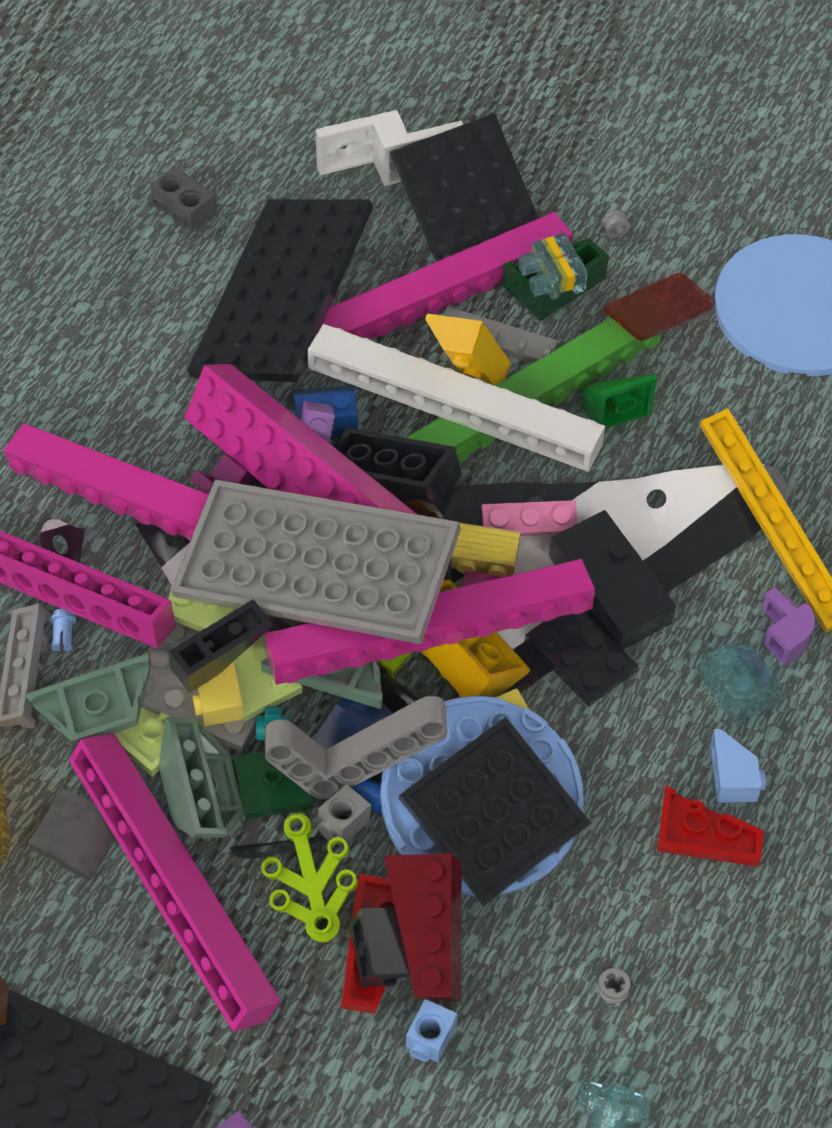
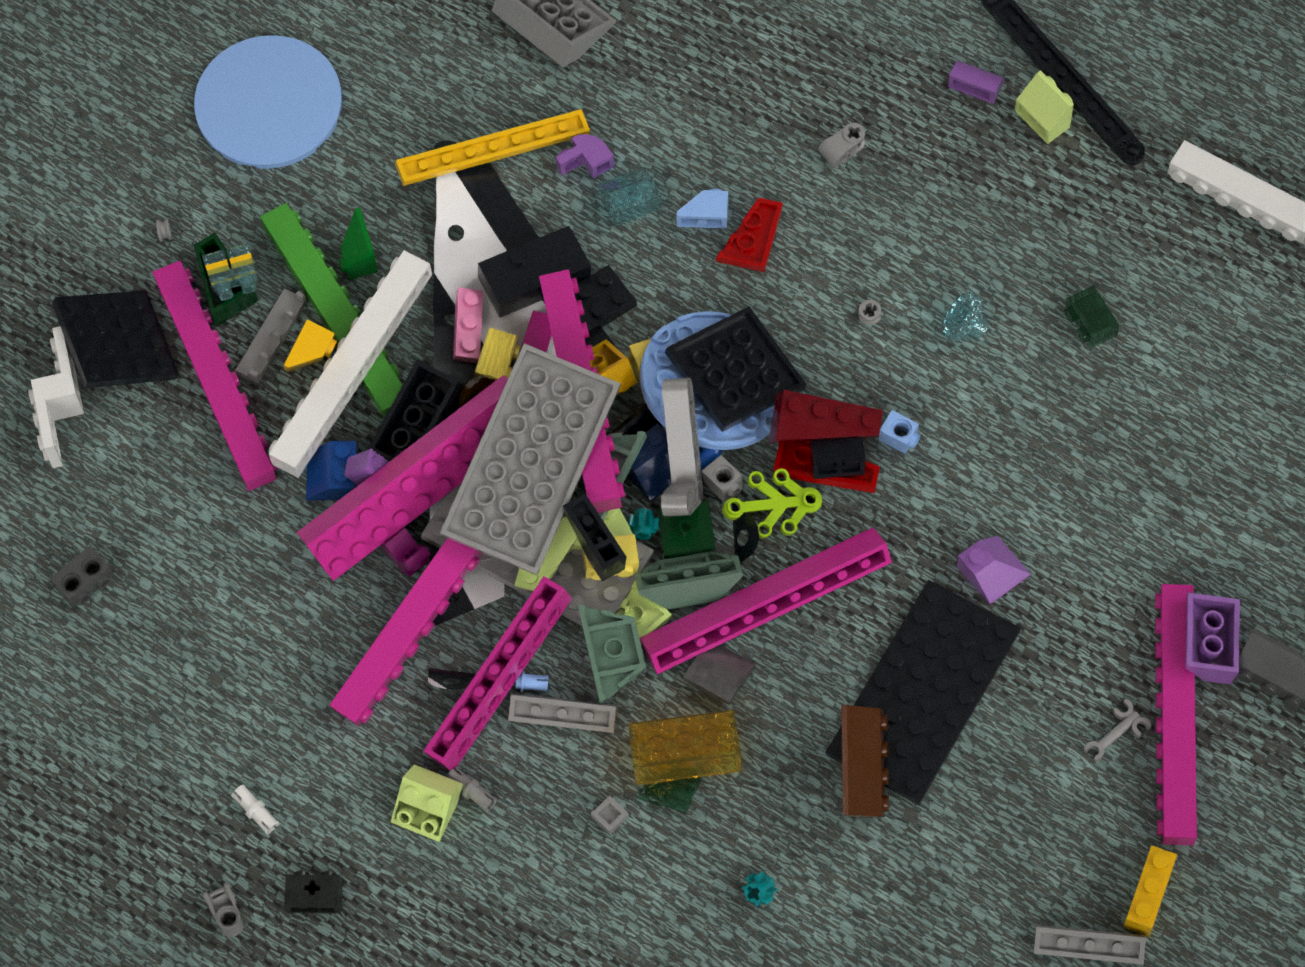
camera: 80 degrees left, 10 degrees up
black plate [187,199,373,382] -> none
clear red piece [604,273,715,341] -> none

